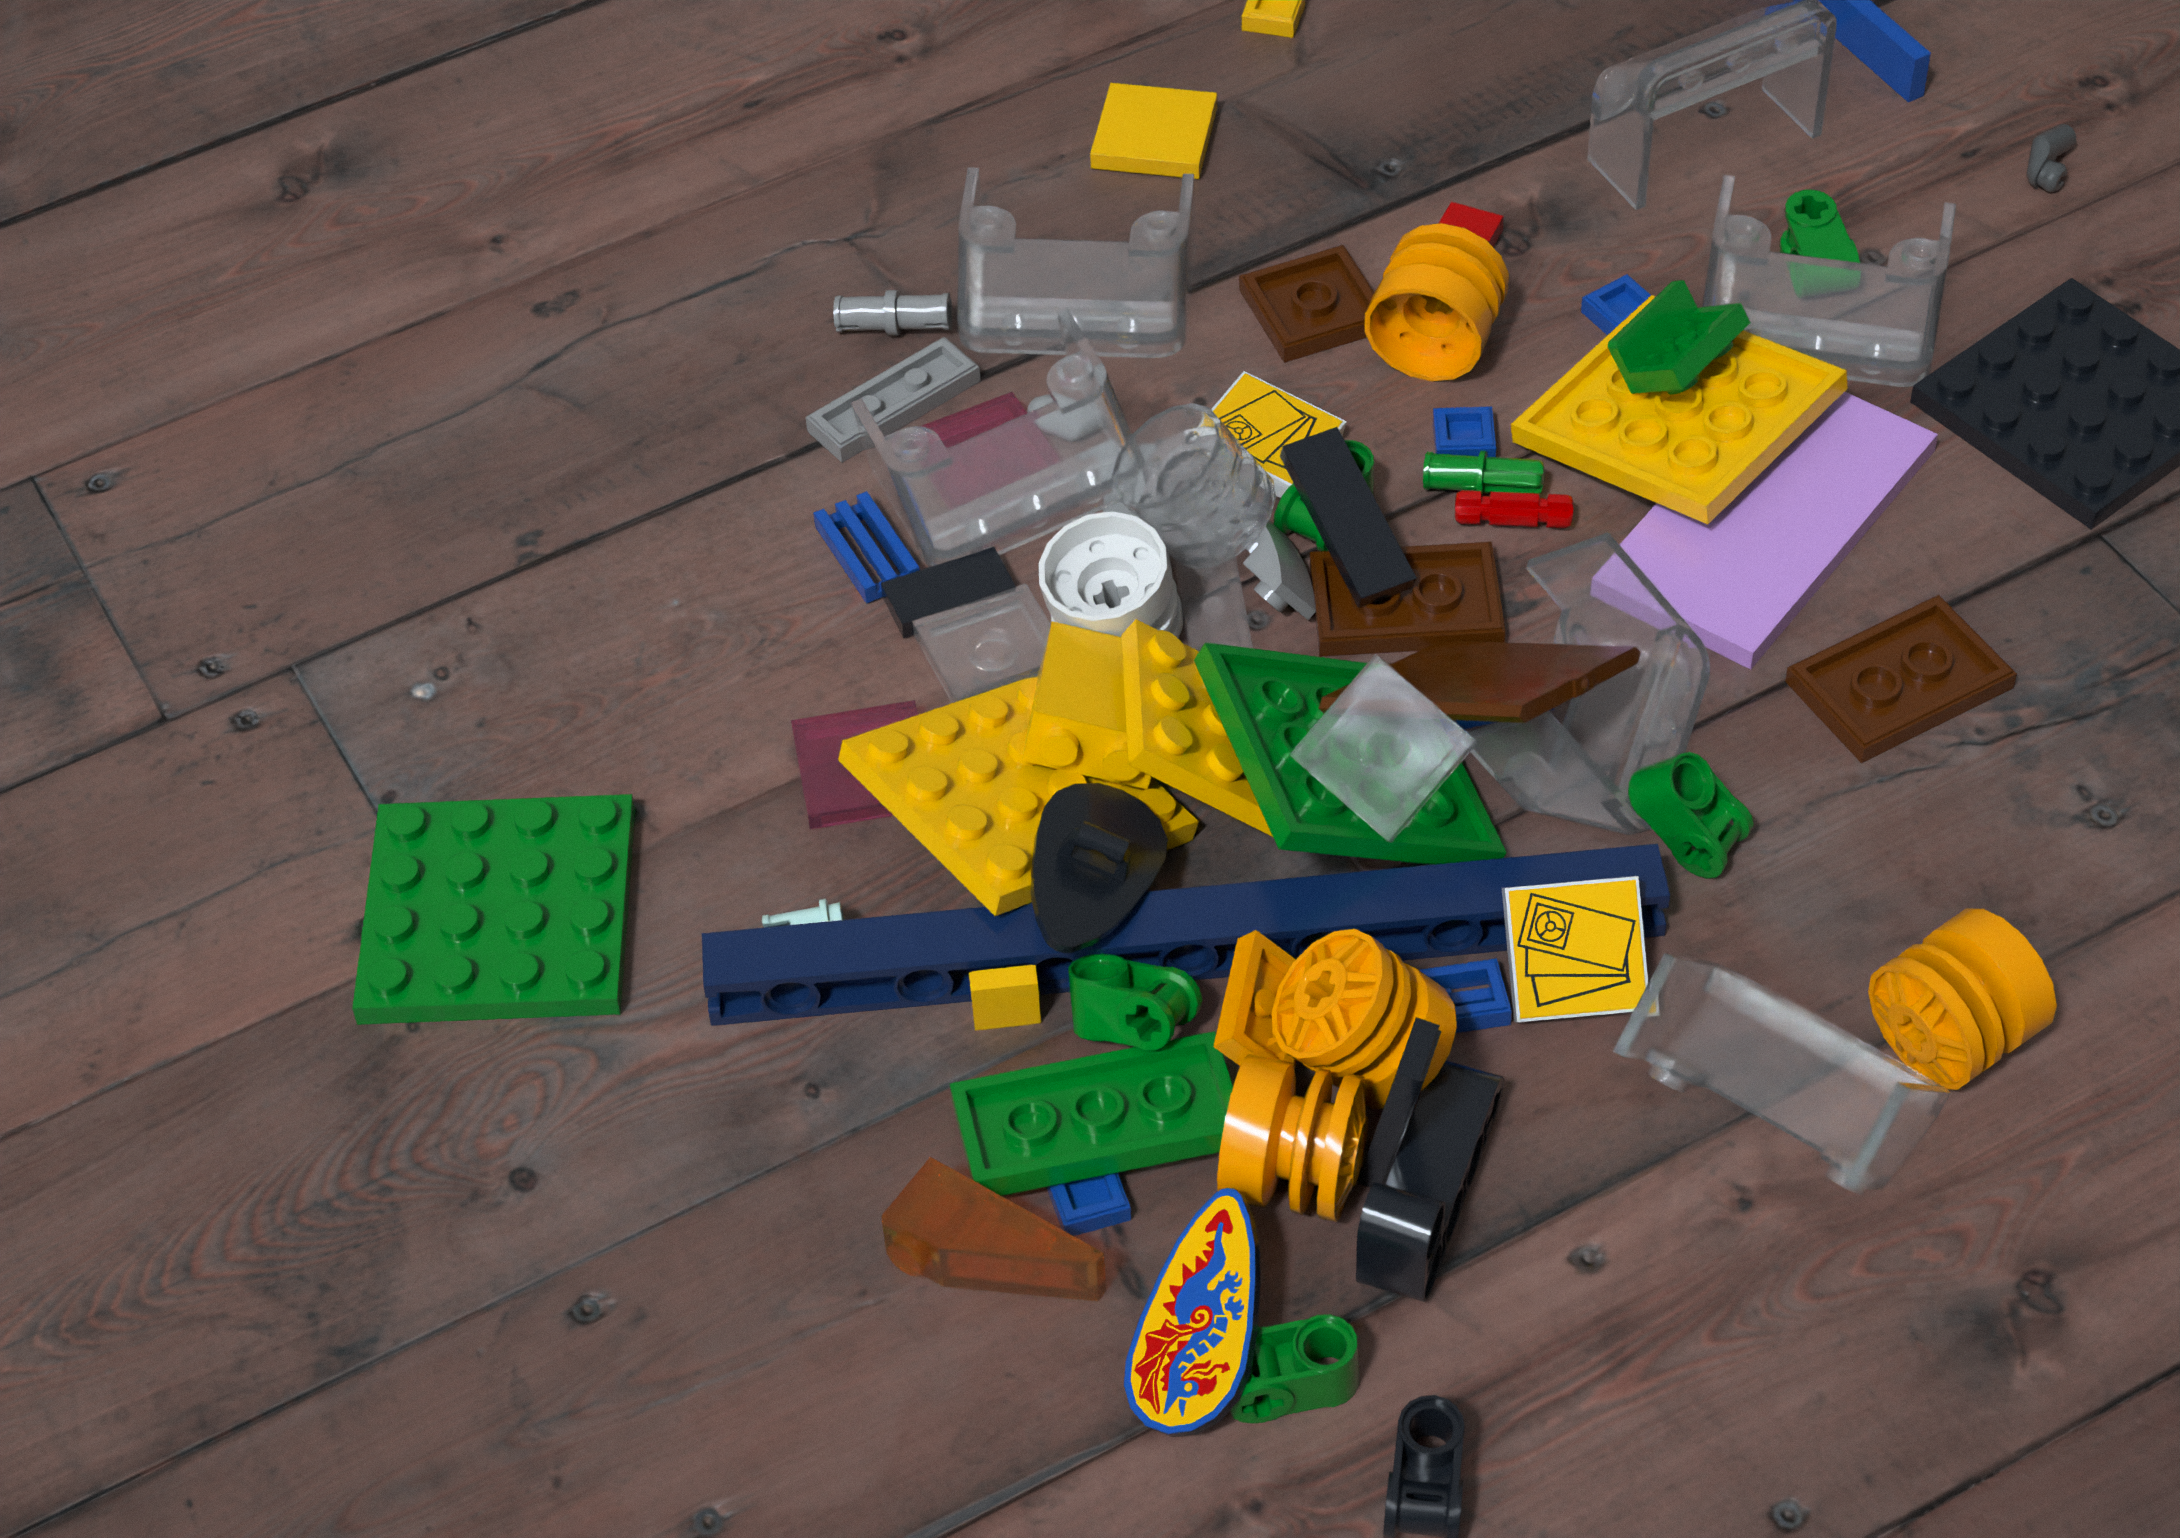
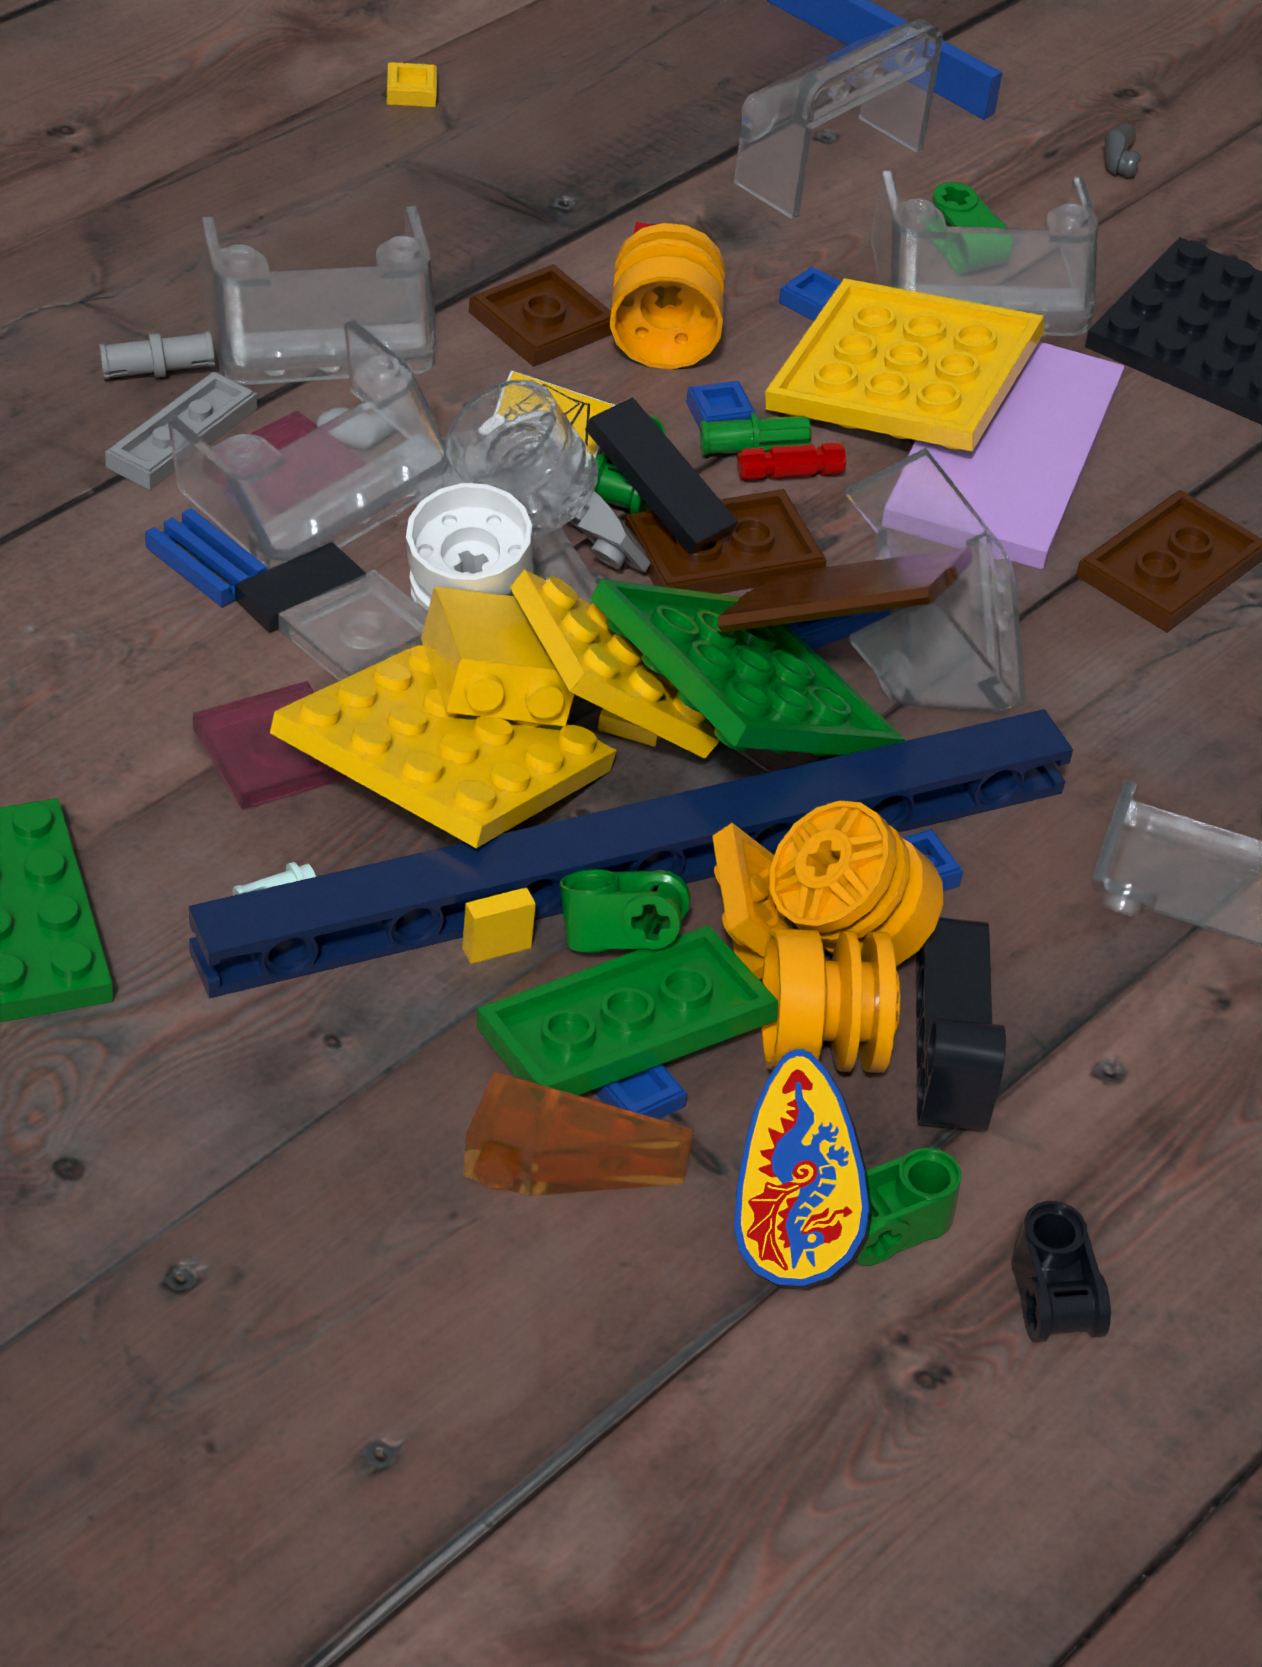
camera: 25 degrees left, 5 degrees down
black shield [1031,783,1168,953] -> none
yellow tile [1090,83,1217,179] -> none
clear tile [1289,654,1478,843] -> none
black tile [1357,1017,1441,1188] -> none
yellow tile [1502,876,1651,1022] -> none
green bracket [1608,280,1751,395] -> none
green piece [1628,752,1754,879] -> none

